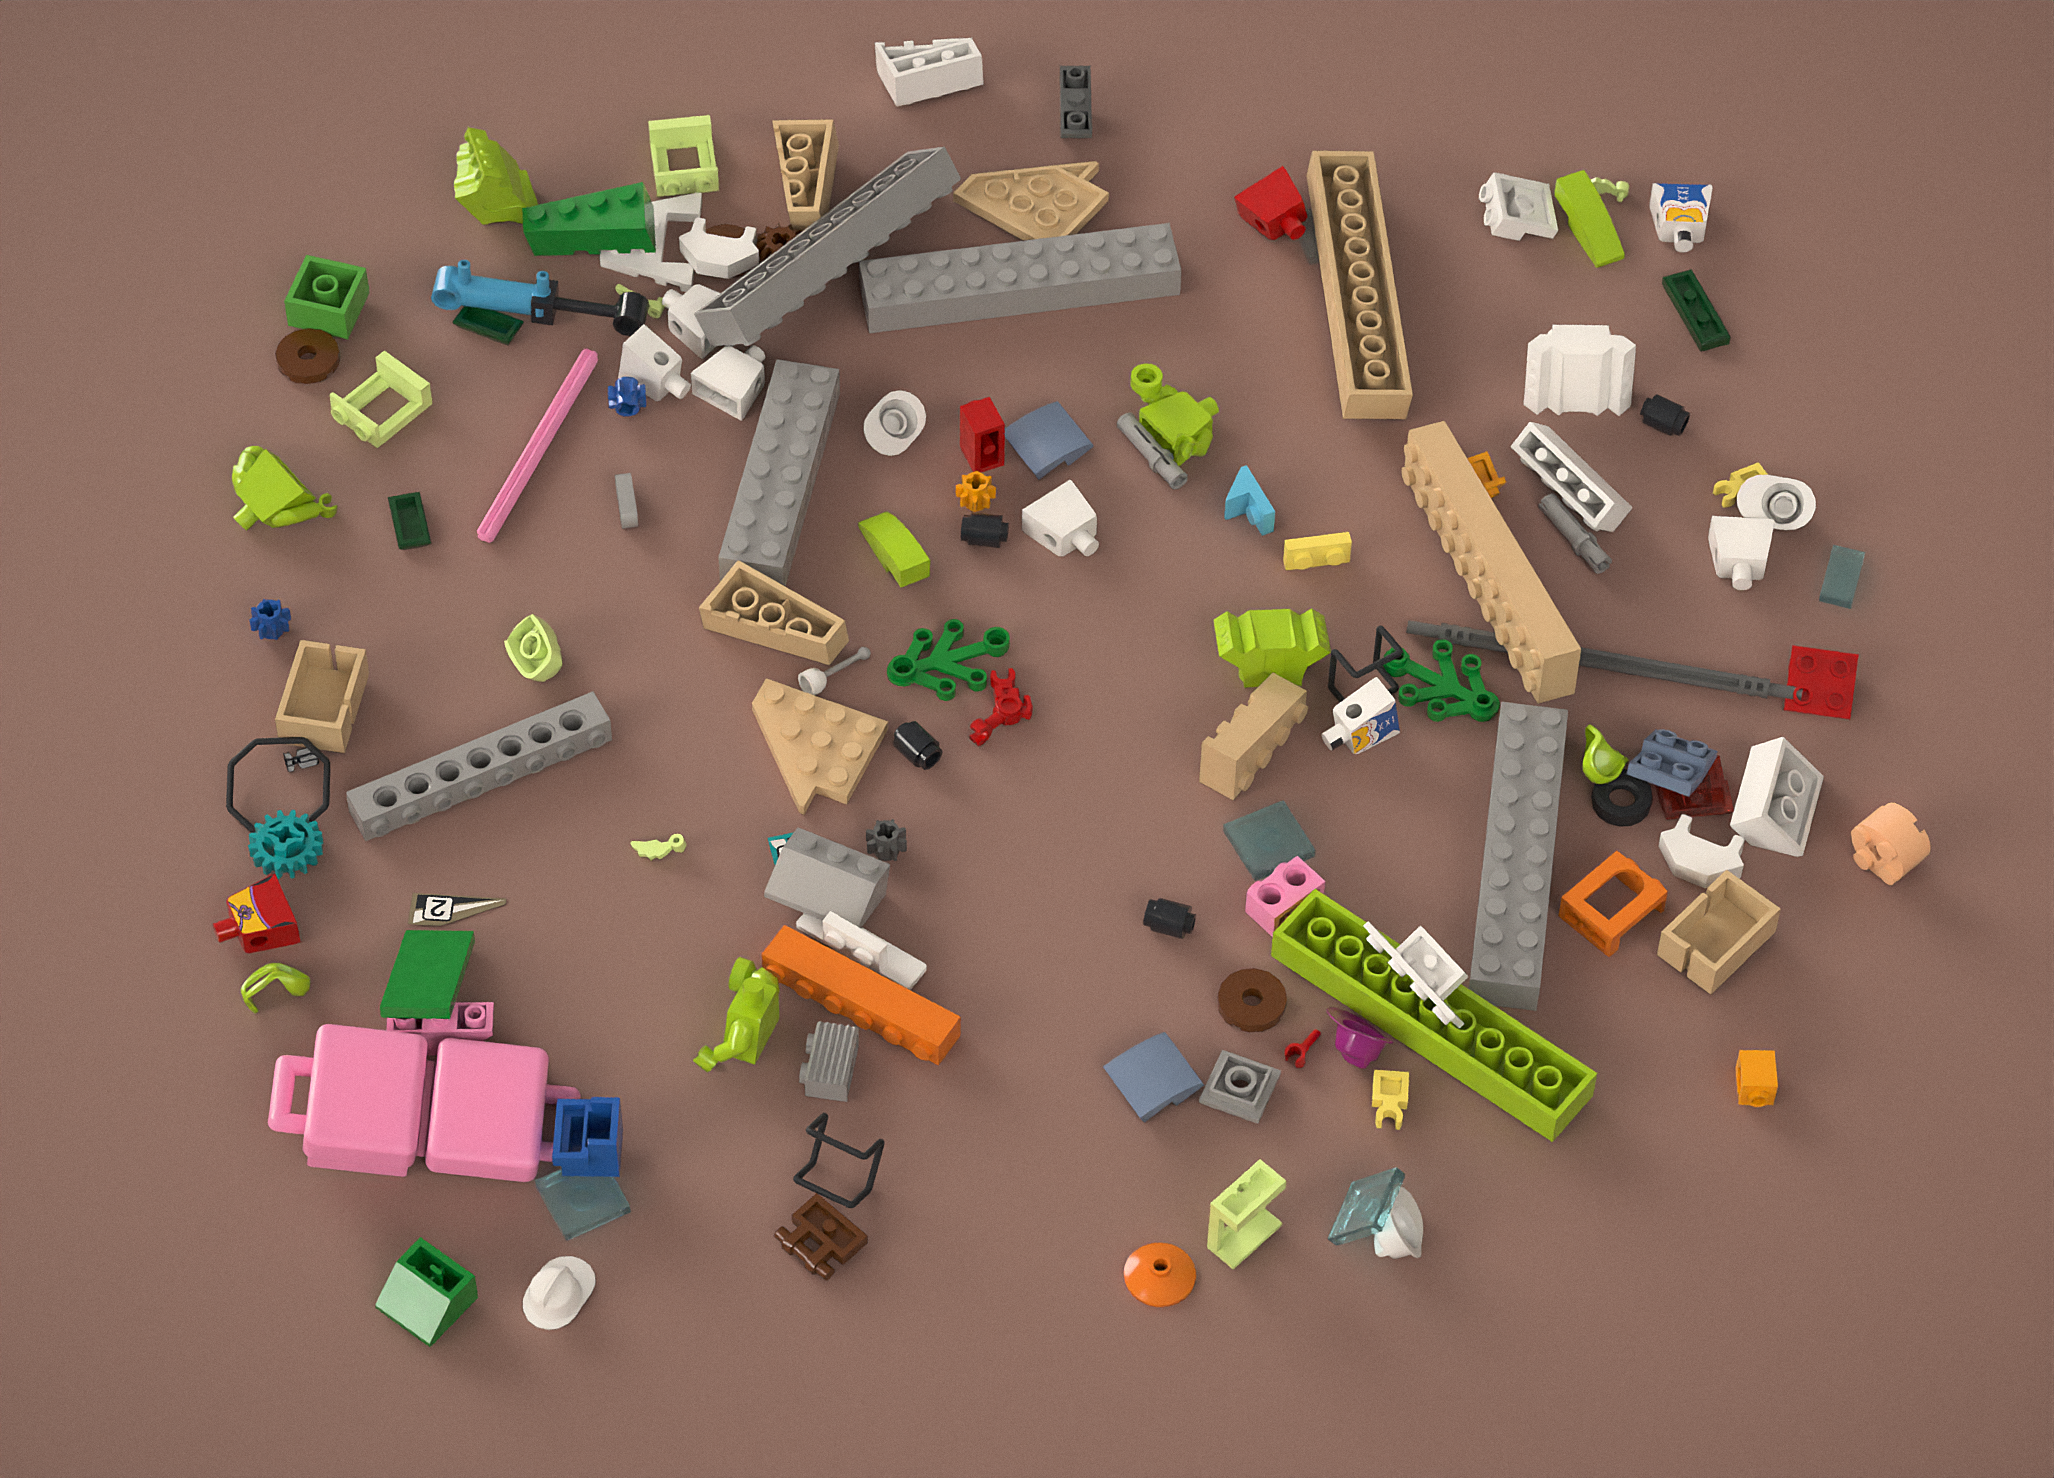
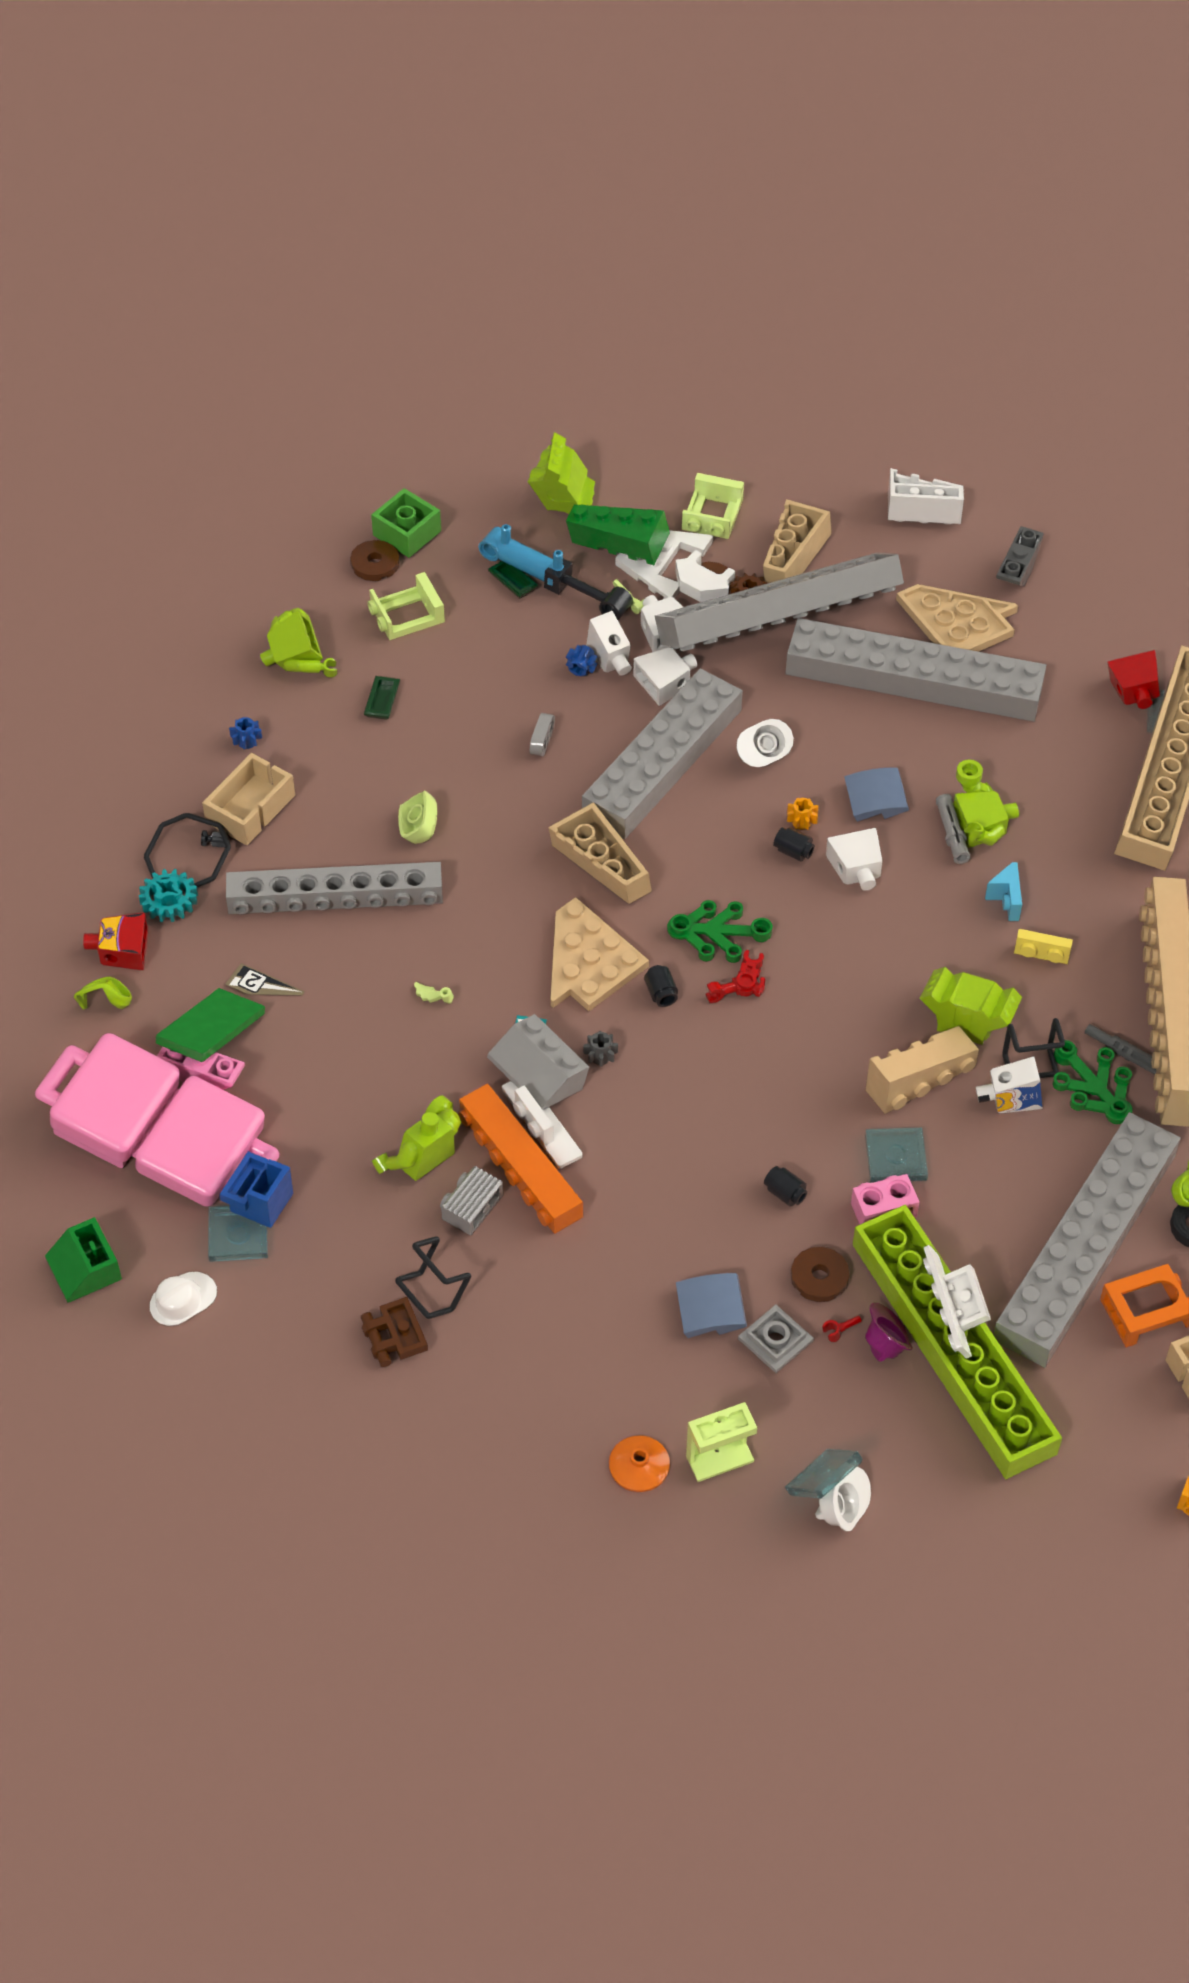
camera: 25 degrees right, 0 degrees up
bright pink axle [477,348,598,543] -> none
white hinge [798,647,871,695] -> none
lime slope [858,511,930,588] -> none
red brick [960,396,1005,473] -> none
light yellow plate [1372,1070,1409,1130] -> none

